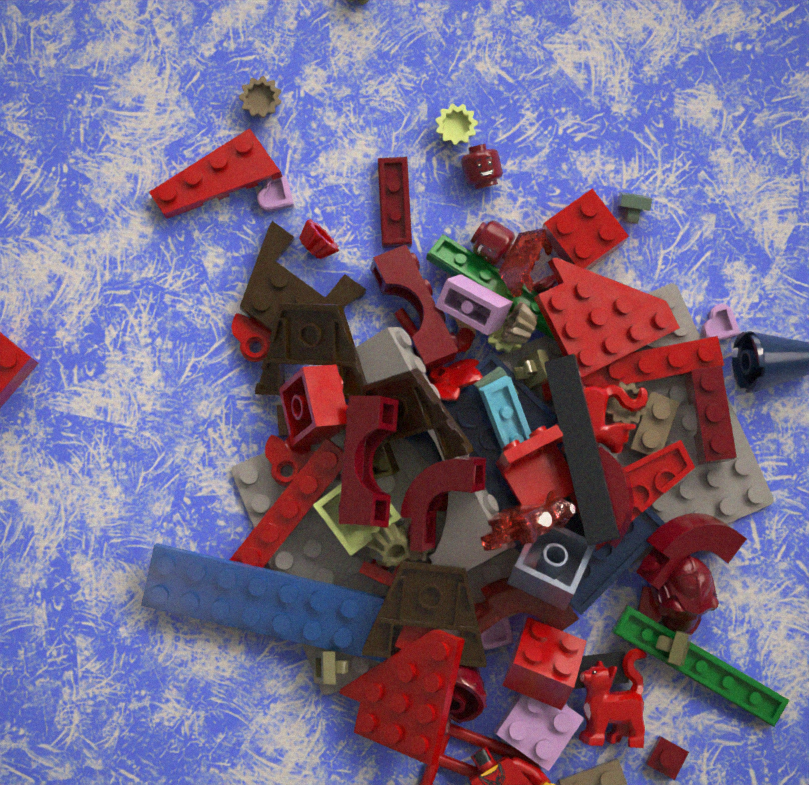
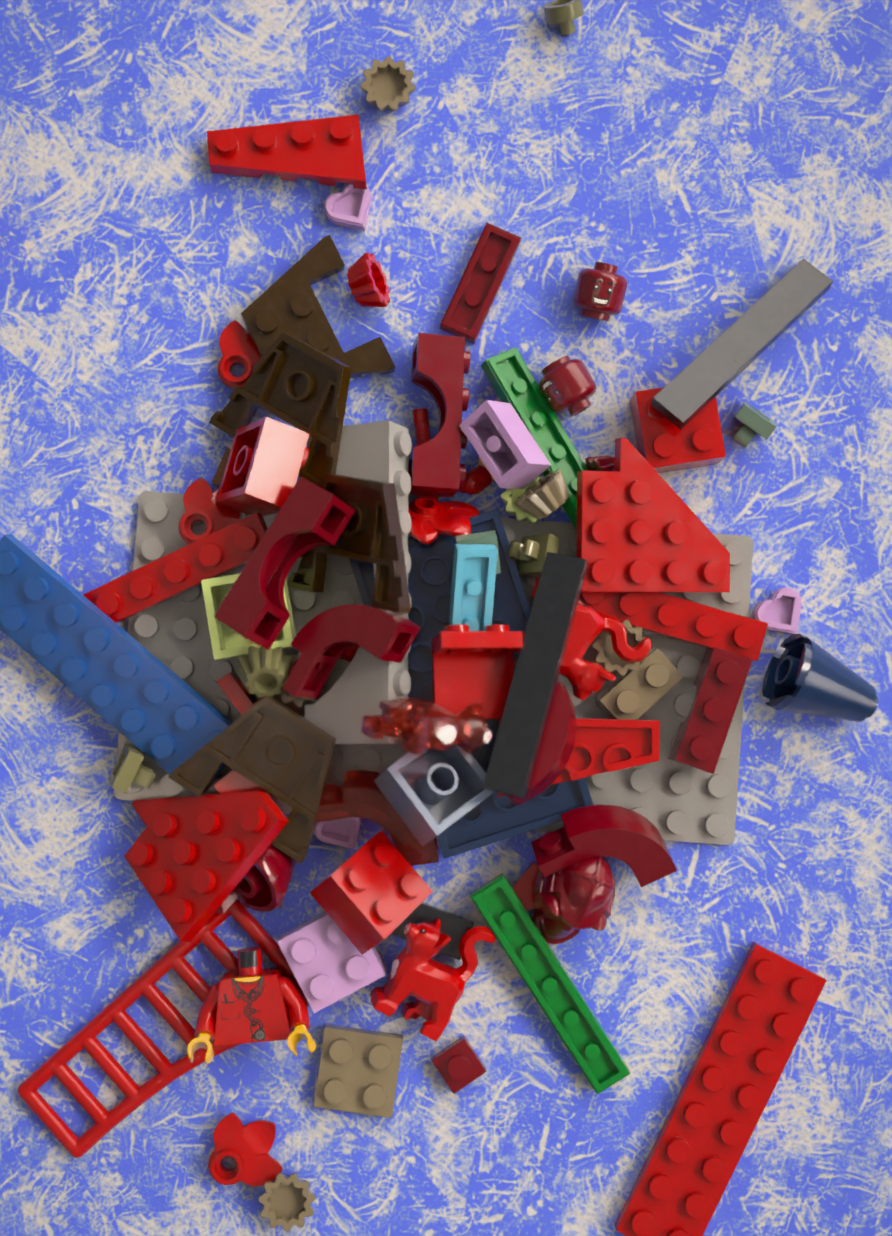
camera: 30 degrees right, 5 degrees up
yellowish green piece [435,103,478,146] -> none
clear red hinge [498,228,553,297] -> none
olive tile [656,631,693,666] -> none
none -> tile [651,258,833,429]

